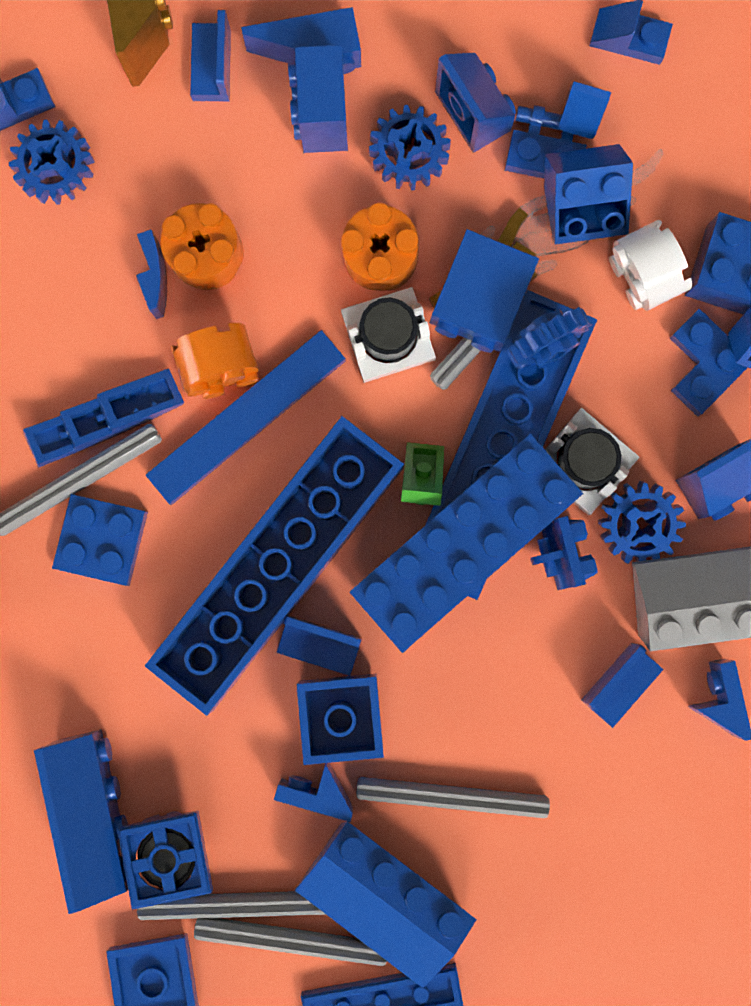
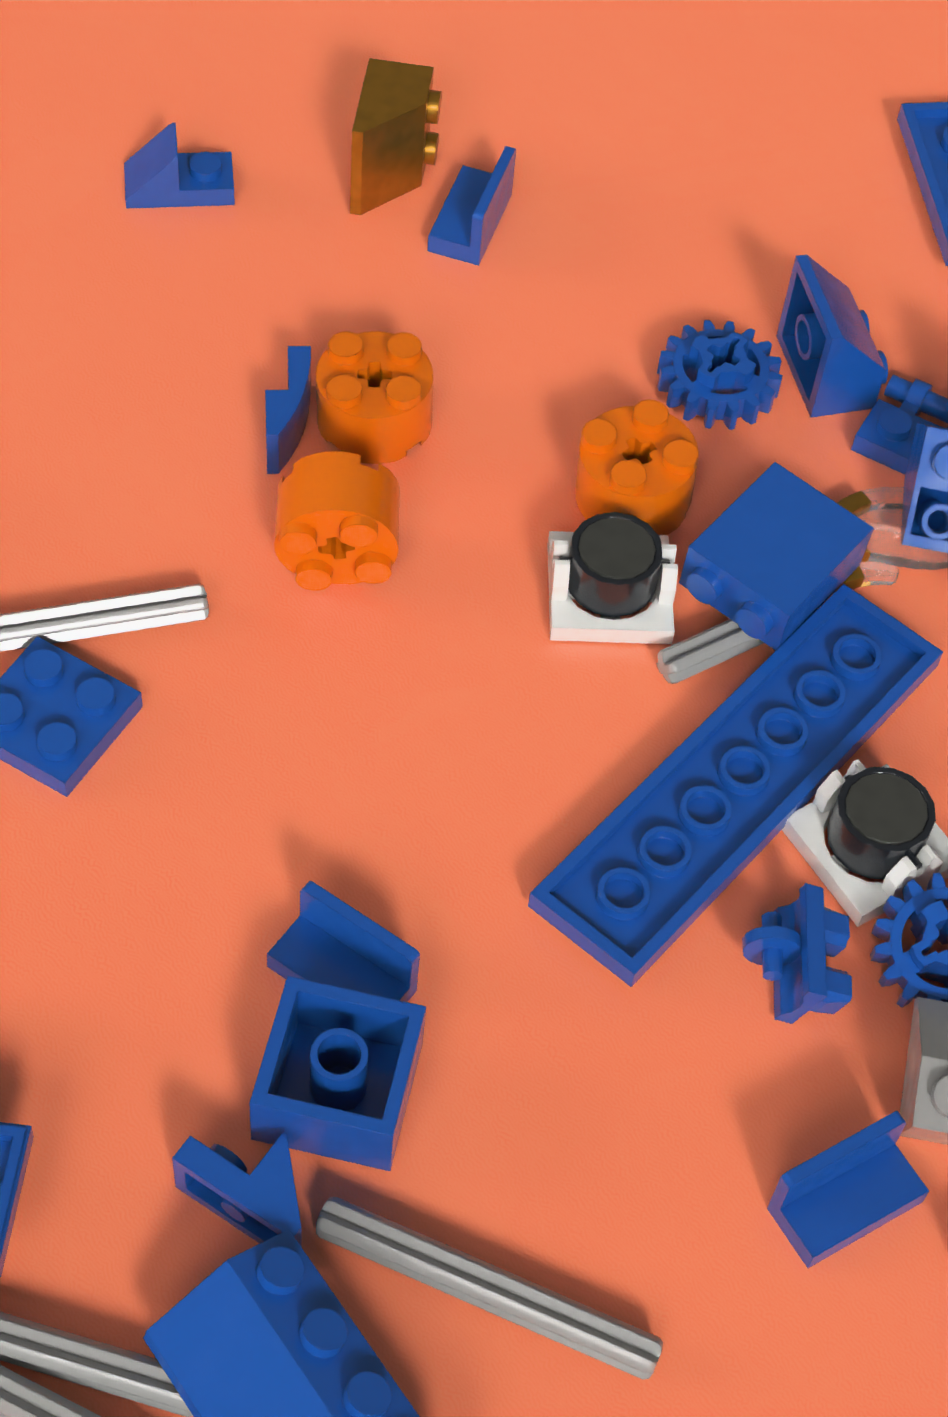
camera: 10 degrees right, 30 degrees down
blue gear [9,119,95,205] -> none
blue slope [23,368,184,468] -> none
blue tile [145,330,346,505] -> none
blue brick [145,416,404,716] -> none
blue slope [241,7,361,74] -> none
blue brick [288,45,348,153] -> none
blue brick [349,434,584,653] -> none
bright green slope [401,442,444,506] -> none
blue gear [507,307,592,369] -> none

